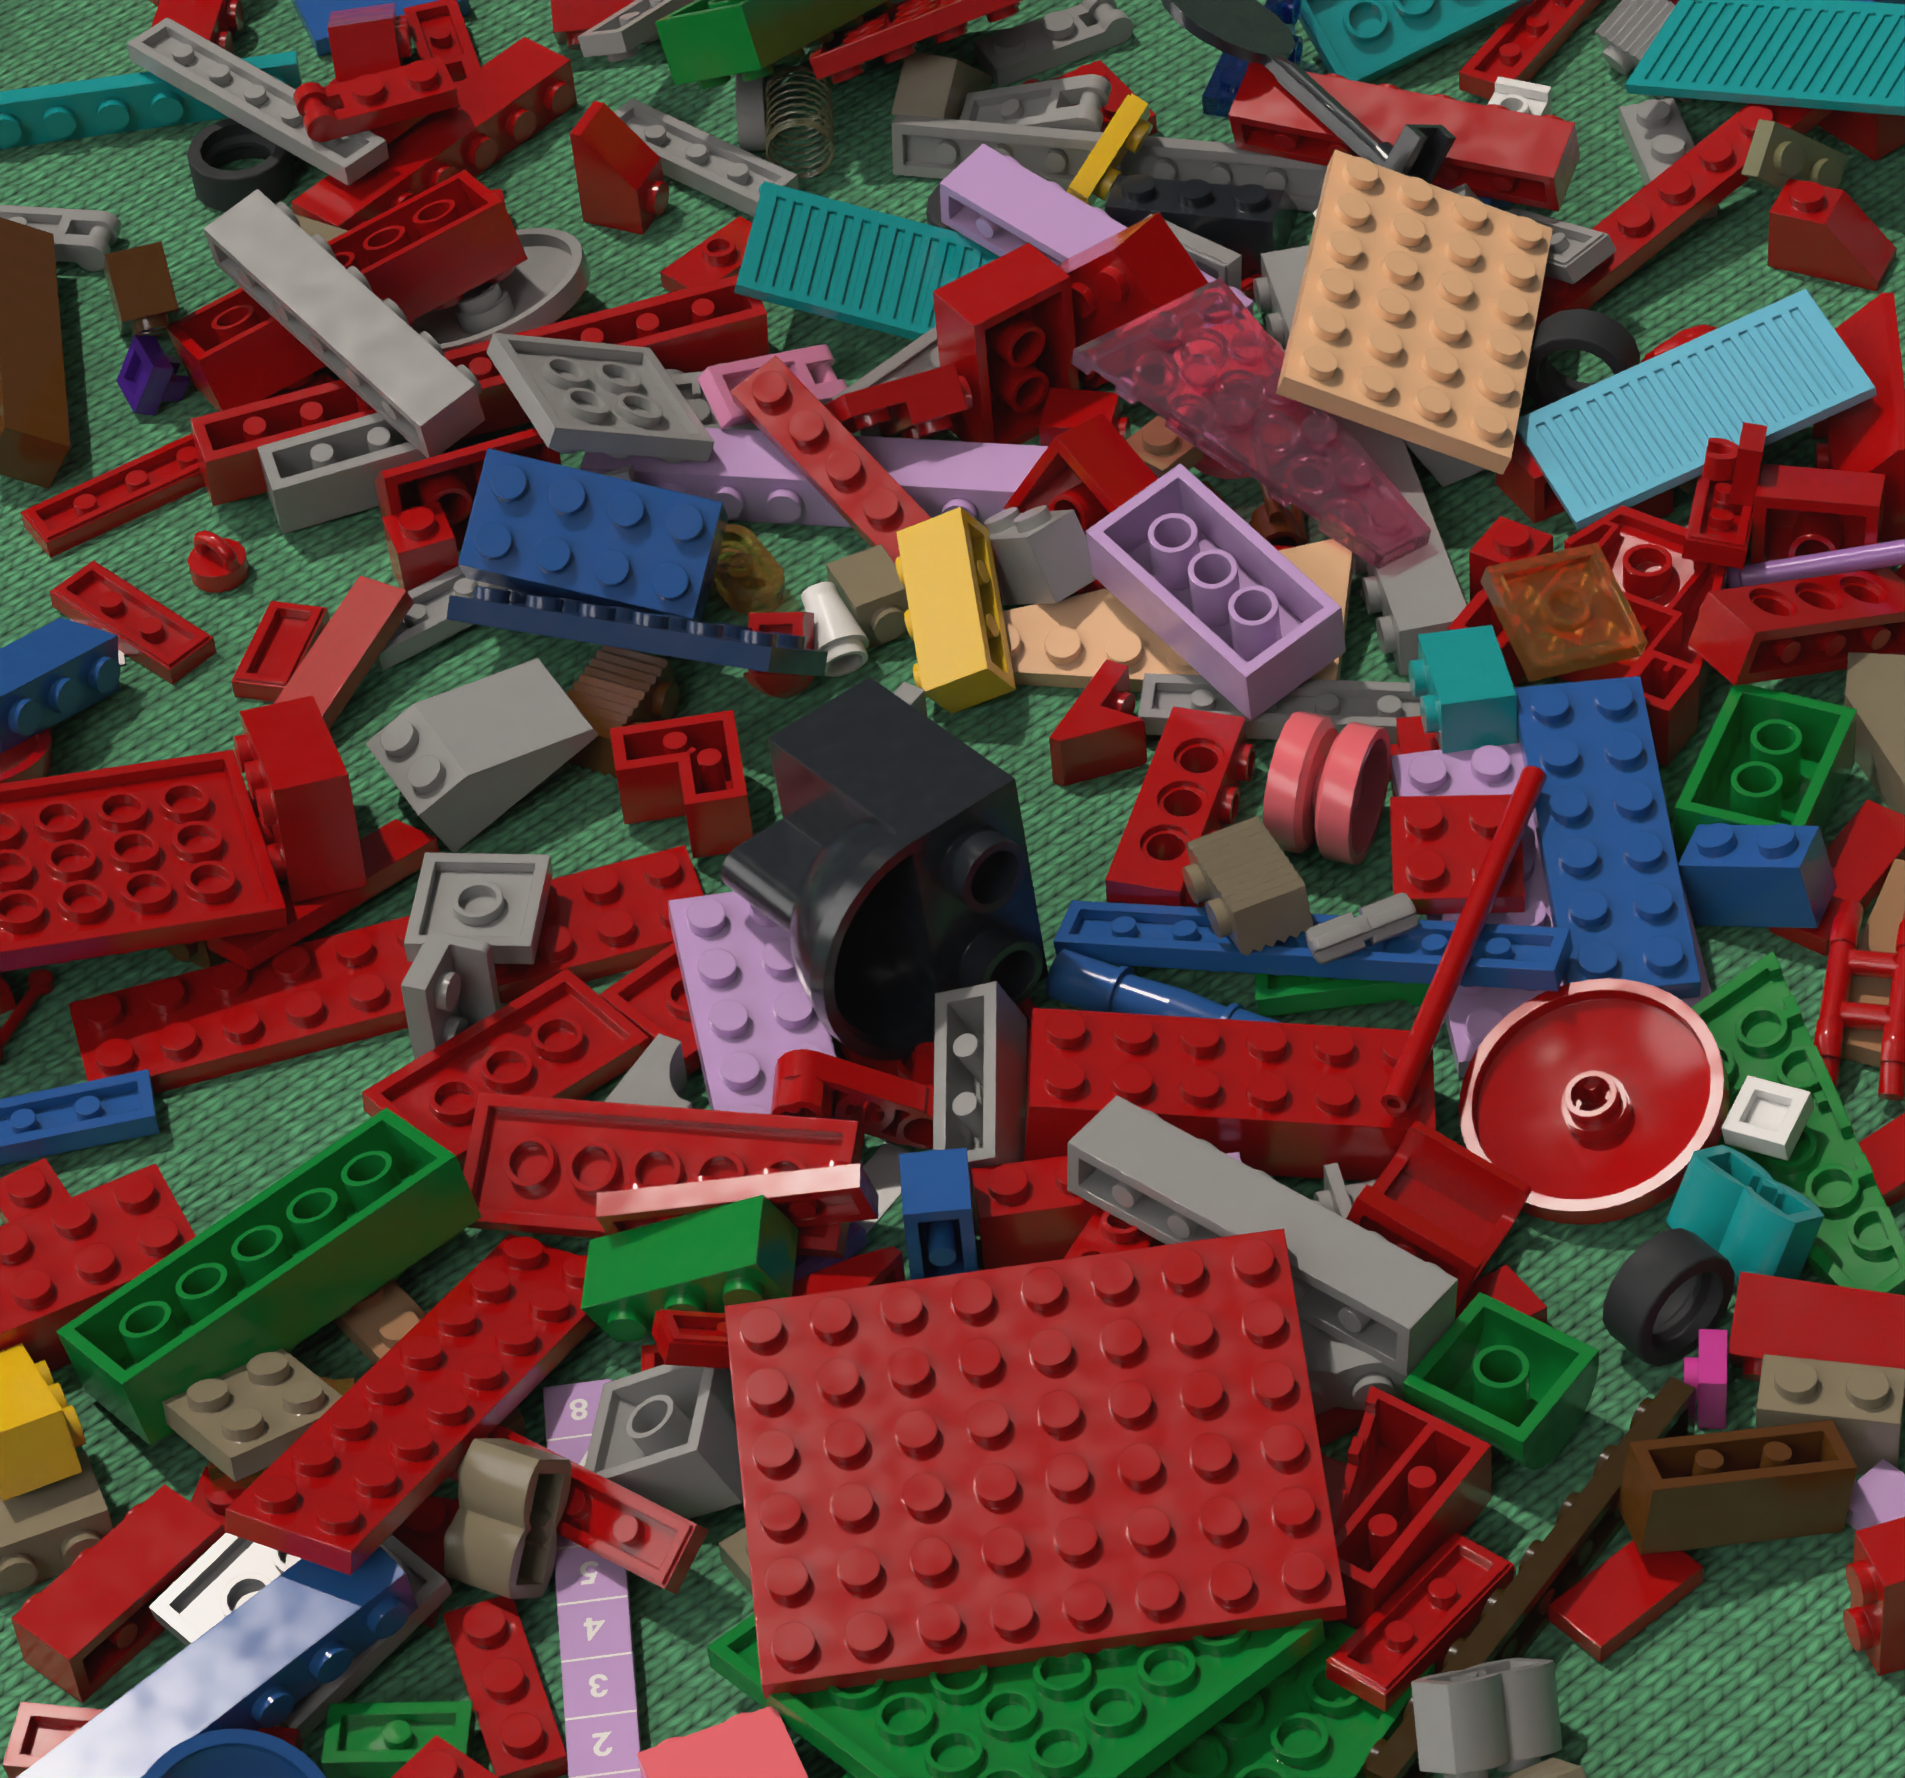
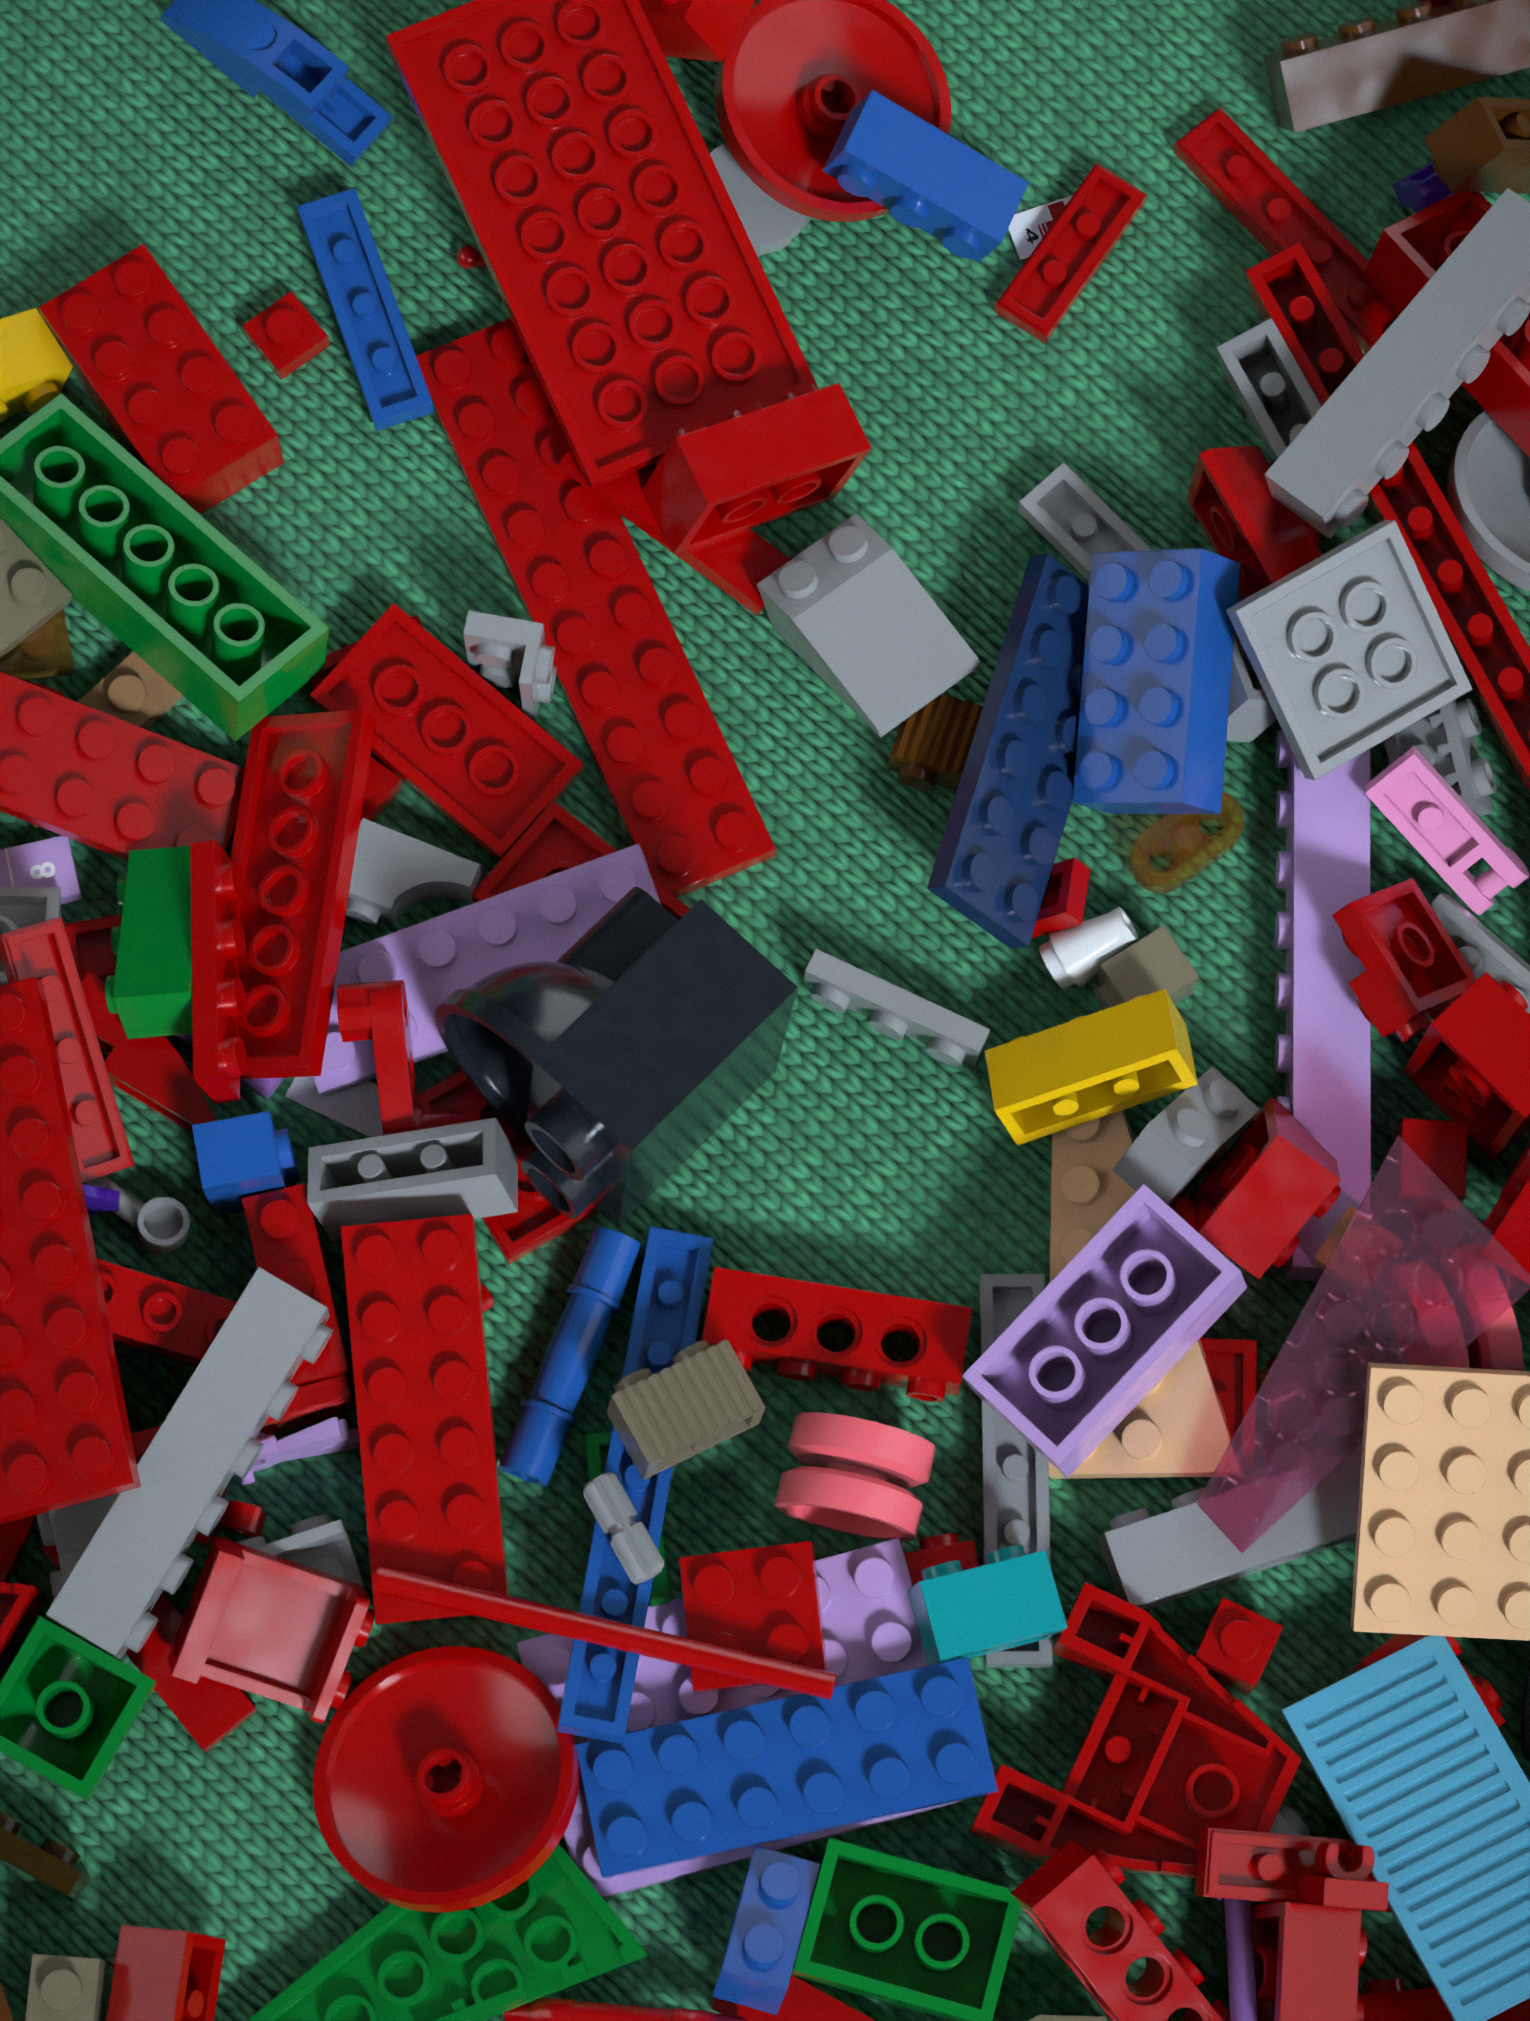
camera: 75 degrees right, 30 degrees up
red tile [187,530,249,593] -> none
red tile [231,601,330,702] -> none
red tile [274,576,414,730] -> none
red brick [382,501,459,592] -> none
light grey plate [404,852,553,964] -> none
red brick [610,710,753,858] -> none
red plate [730,355,1003,601] -> none
red slope [1049,659,1147,786] -> none
clear orange plate [1480,542,1648,682] -> none
black tyre [1603,1228,1735,1367] -> none
teal brick [1666,1145,1824,1285] -> none
dark pink plate [1684,1329,1727,1429] -> none
white plate [1721,1075,1814,1161] -> none

